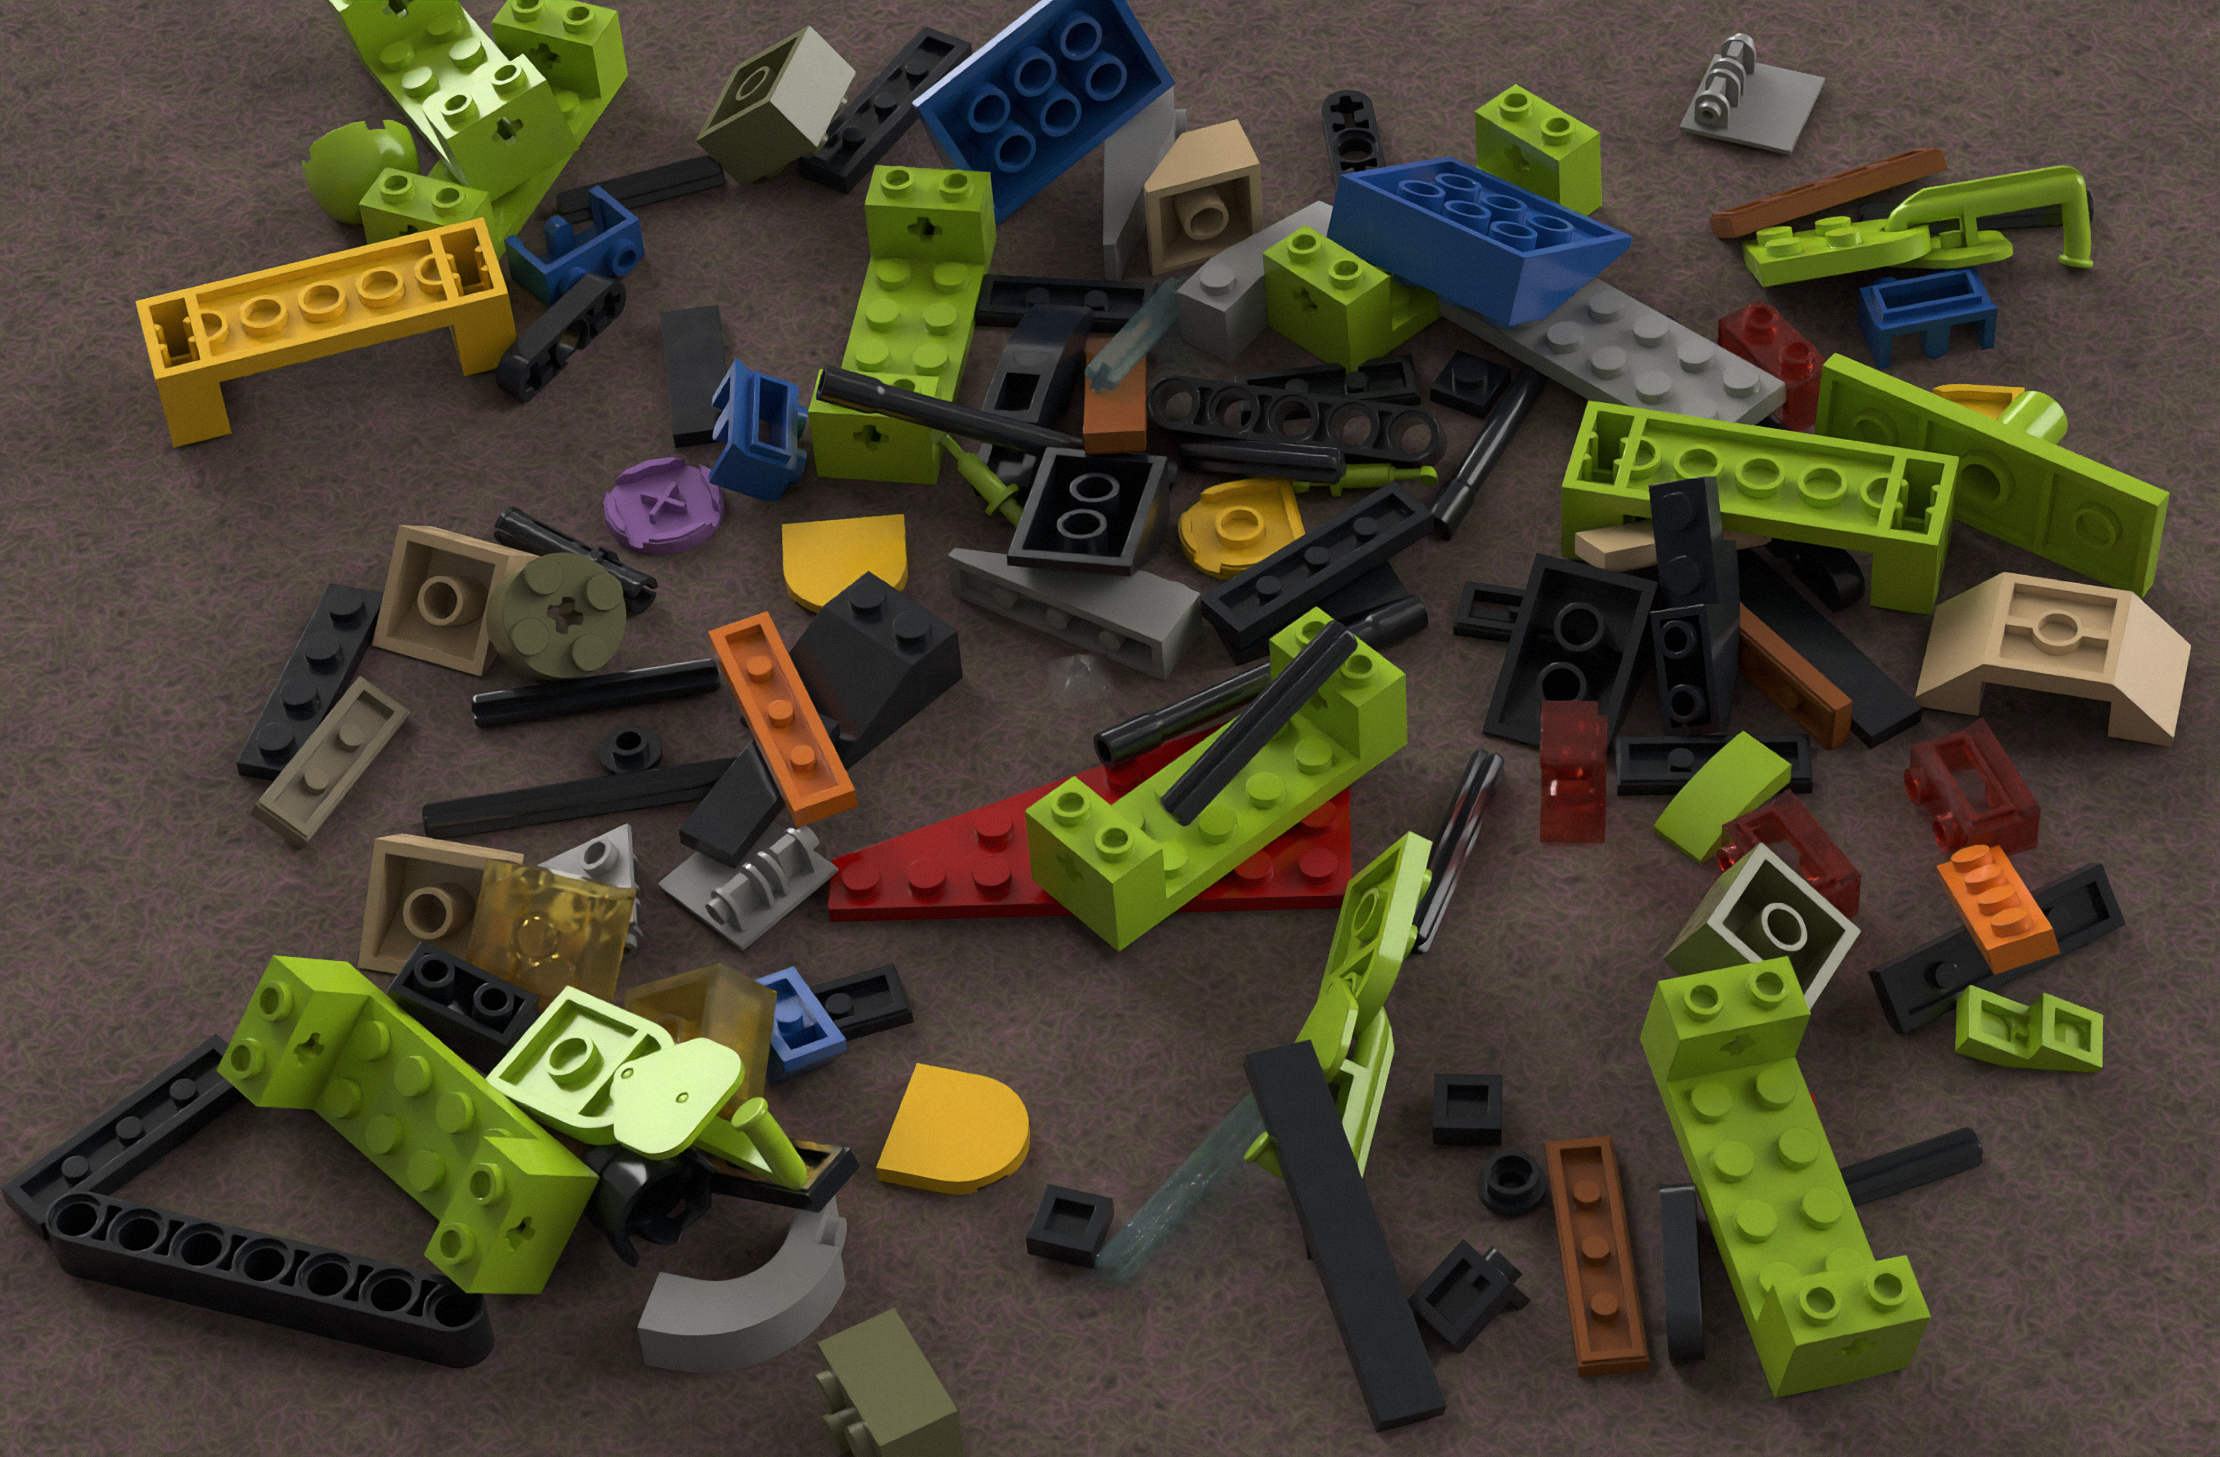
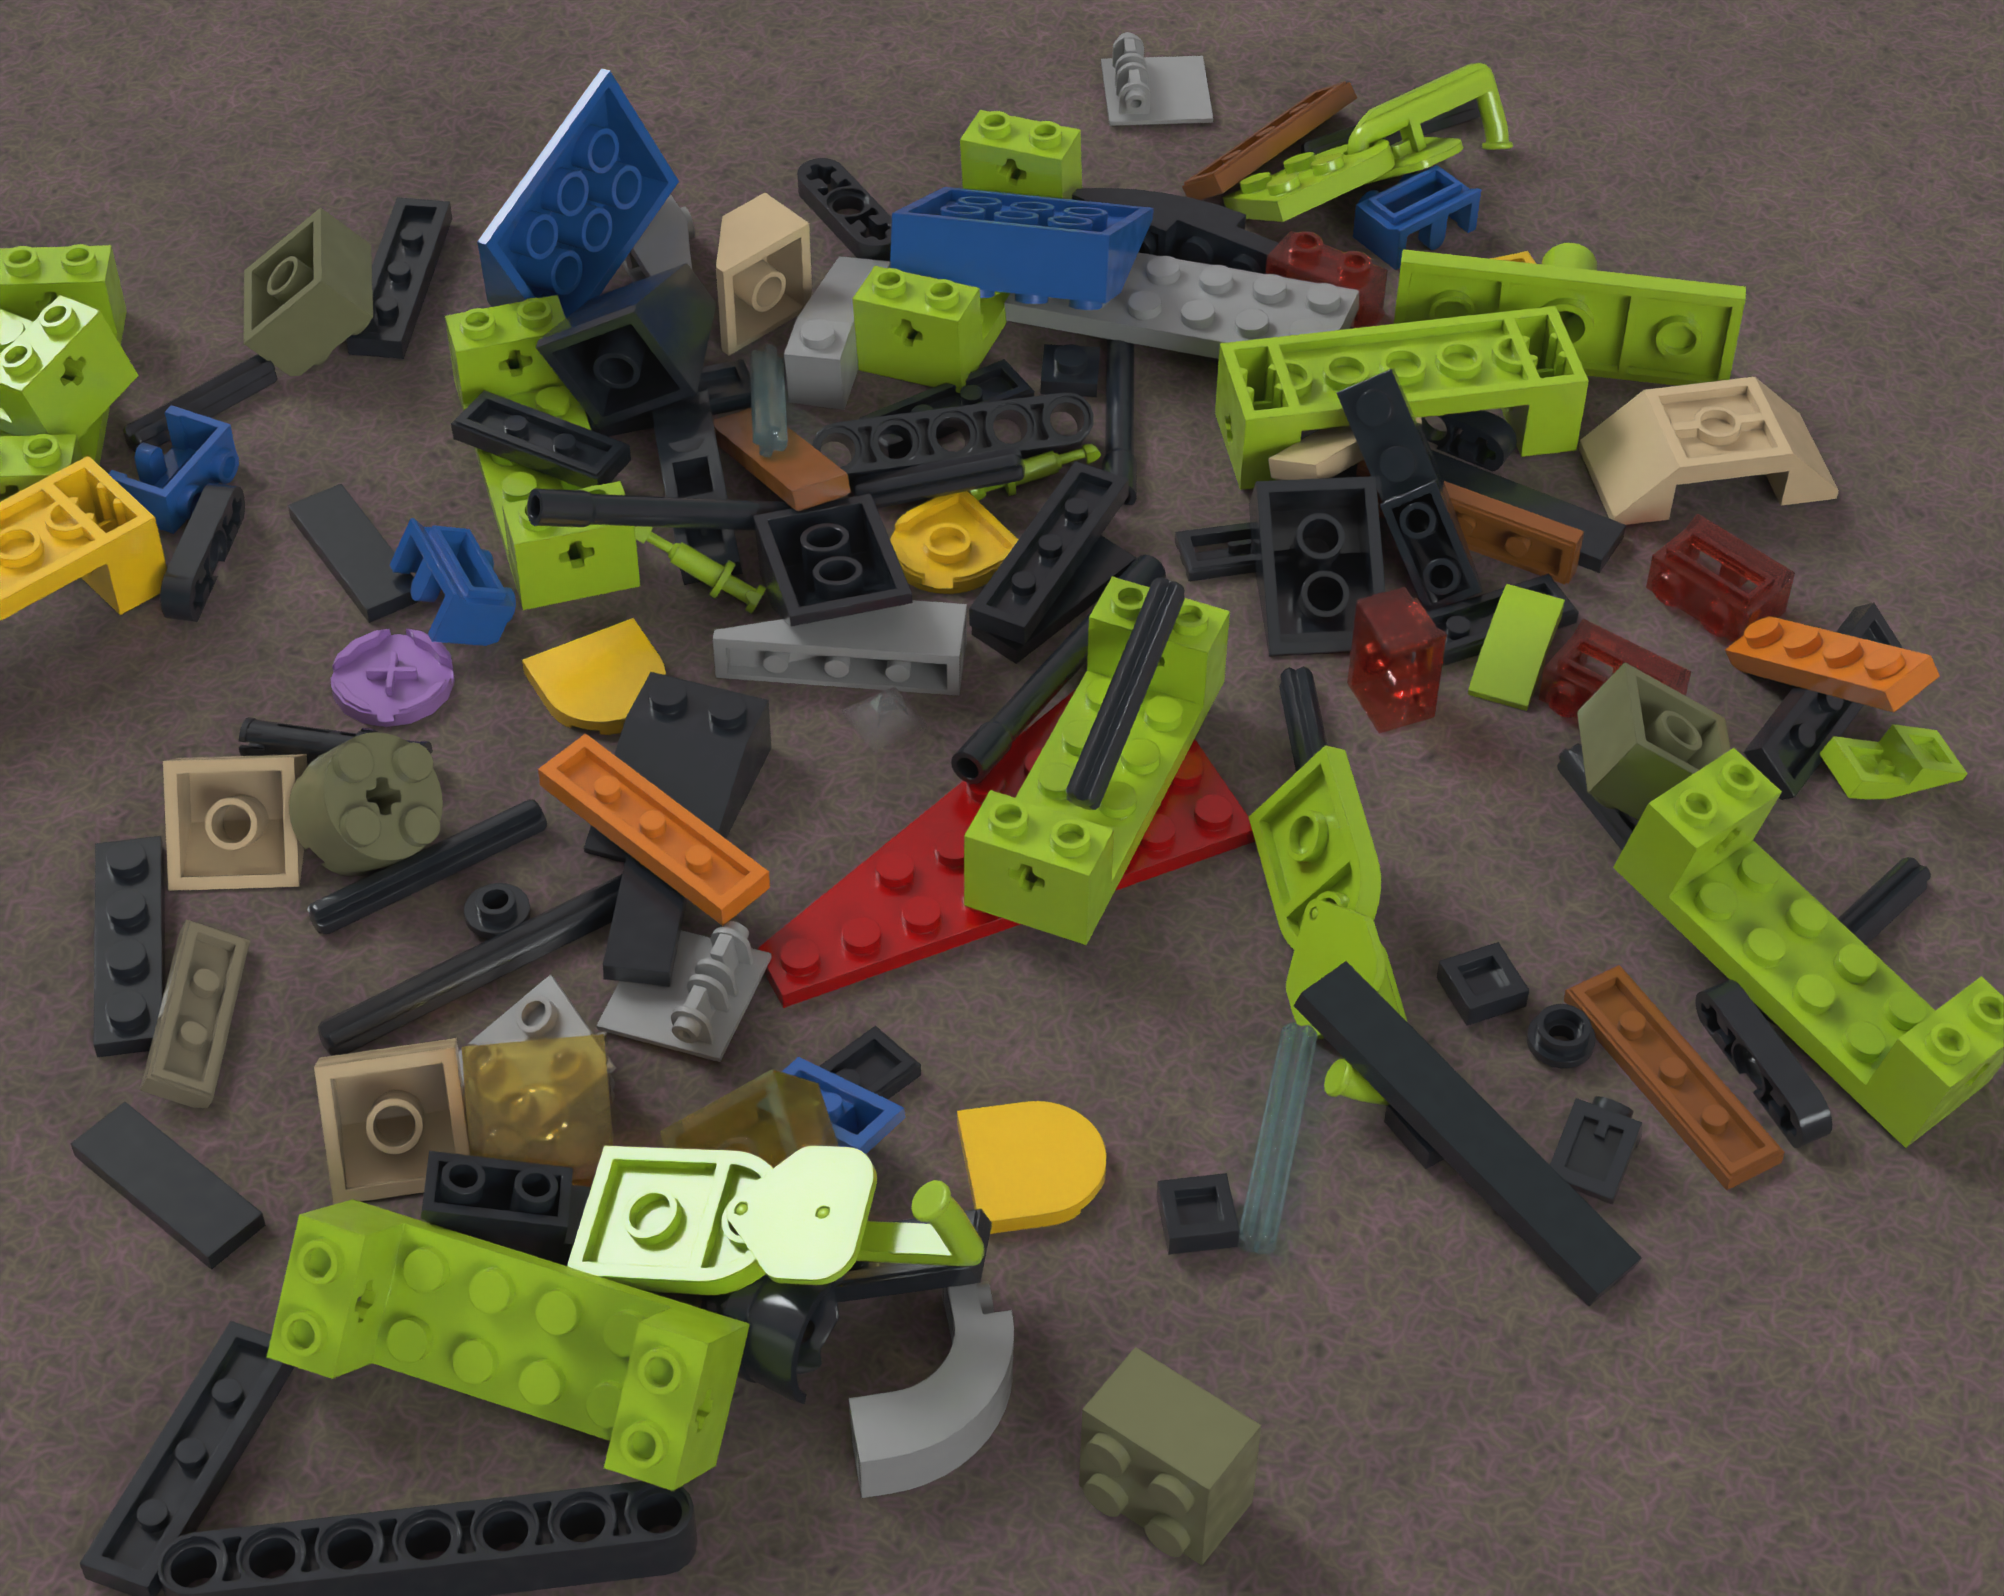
camera: 30 degrees left, 0 degrees up
none -> black tile [71,1102,266,1270]
none -> black tile [451,390,631,488]
none -> black slope [536,263,717,429]
none -> black slope [1072,188,1284,276]

